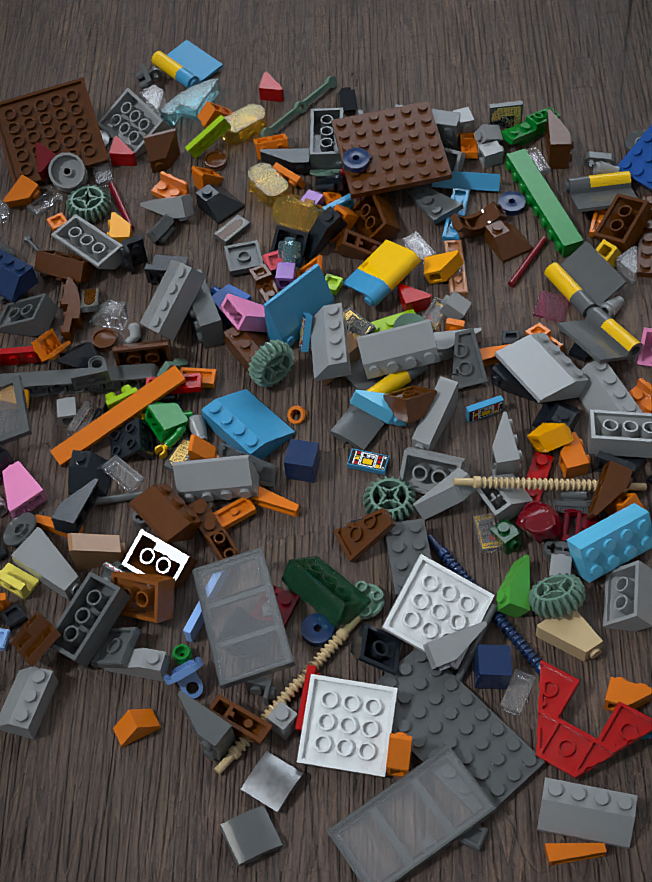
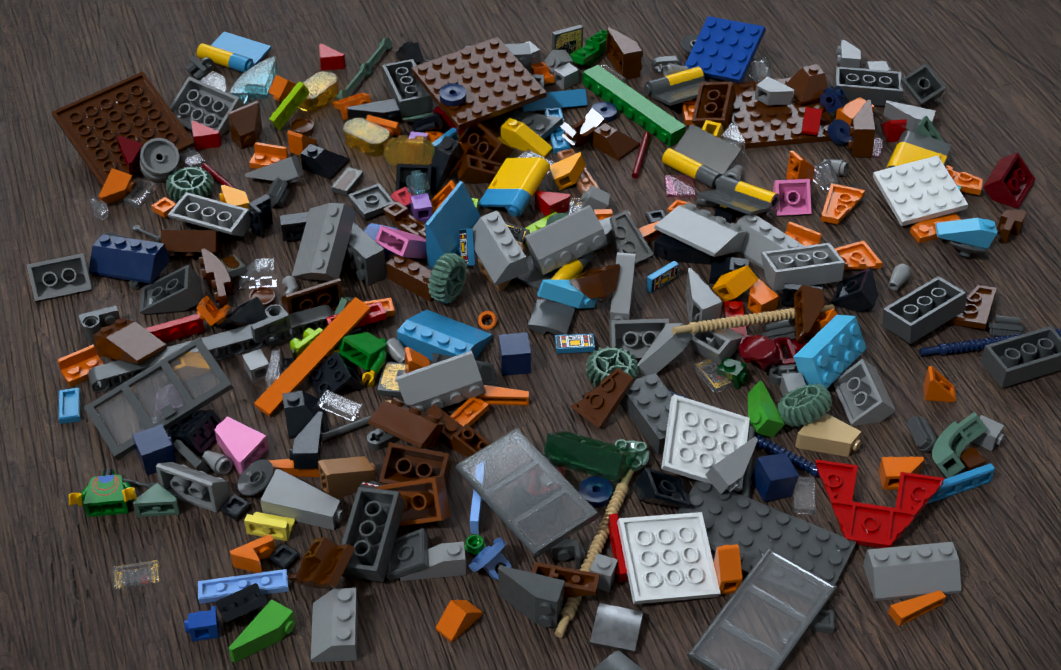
camera: 25 degrees left, 10 degrees down
none -> yellow slope [501,118,553,159]

